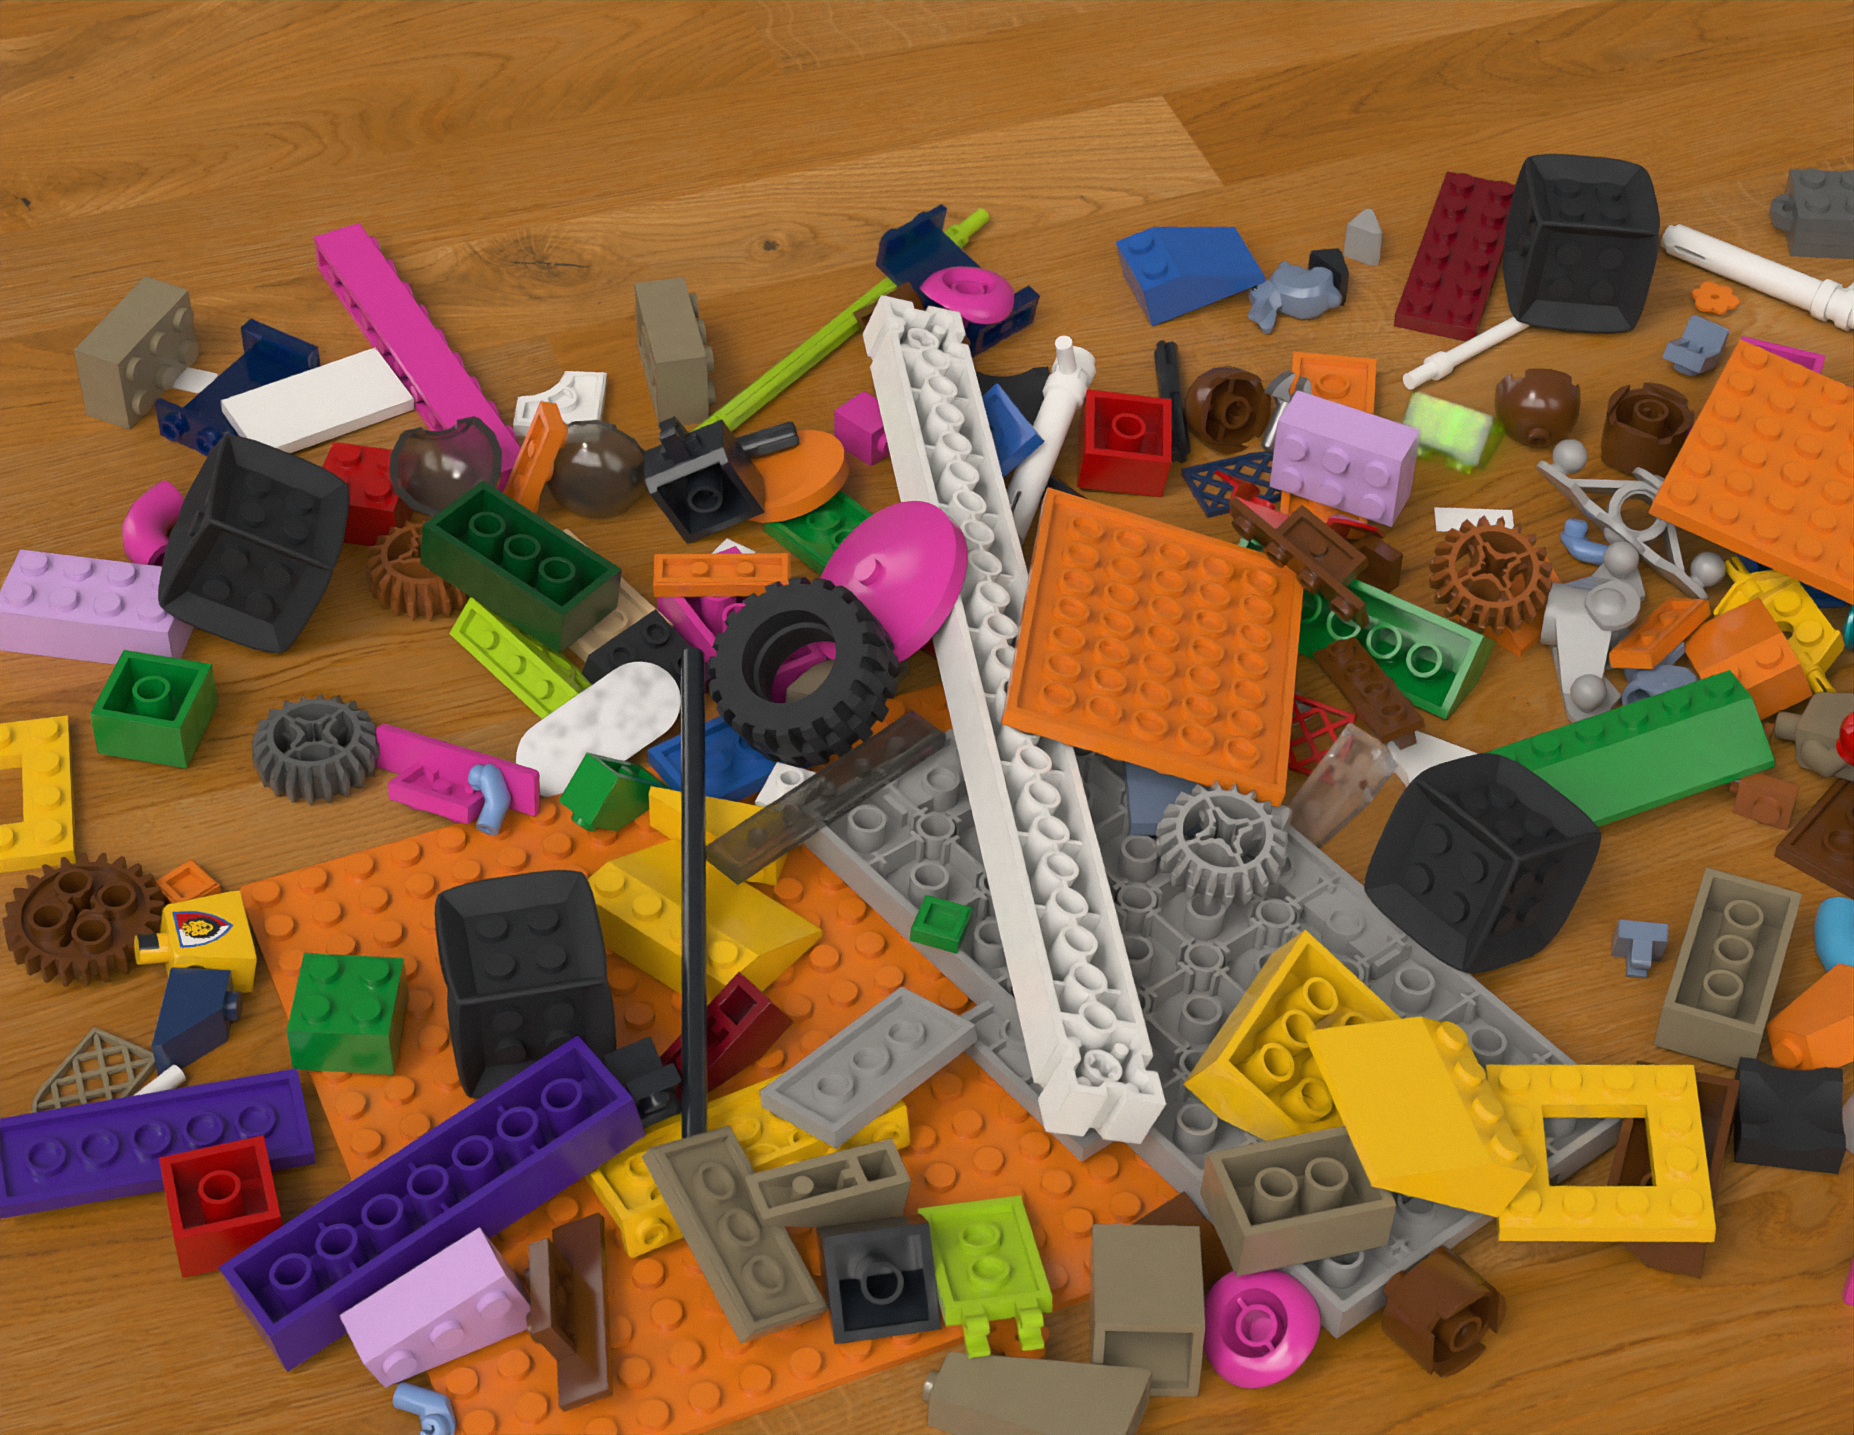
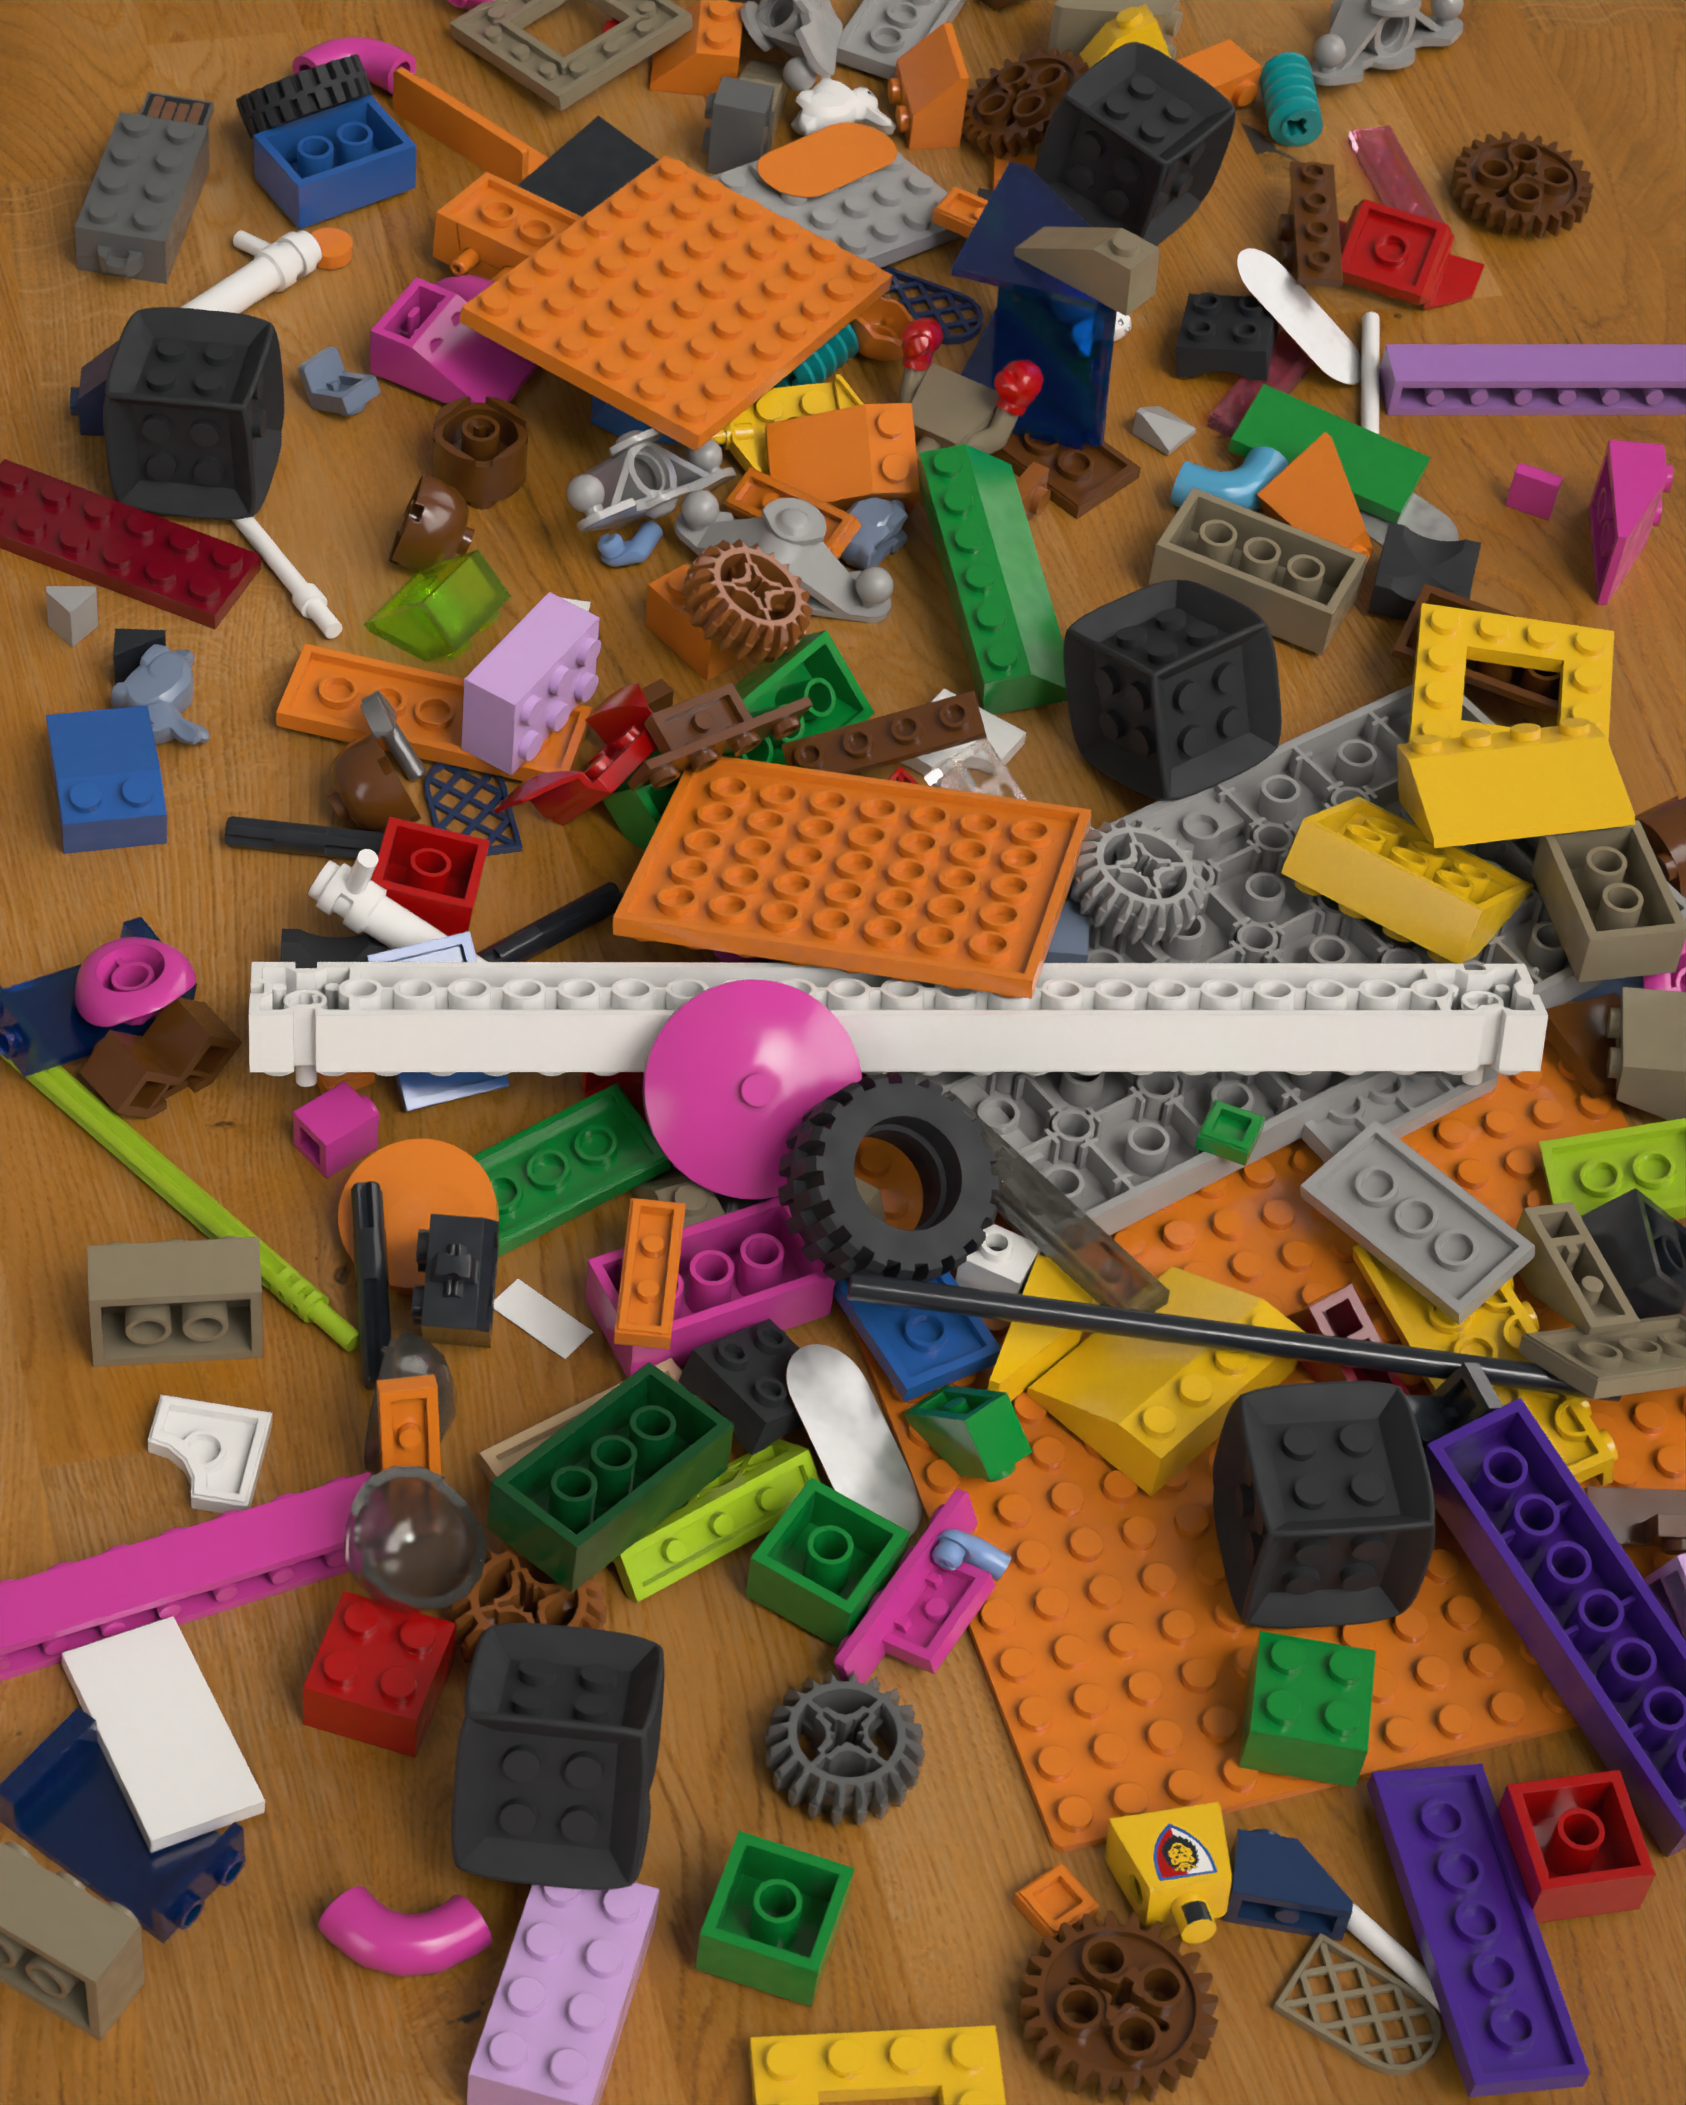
camera: 90 degrees left, 5 degrees up
none -> green brick [746,1477,910,1647]

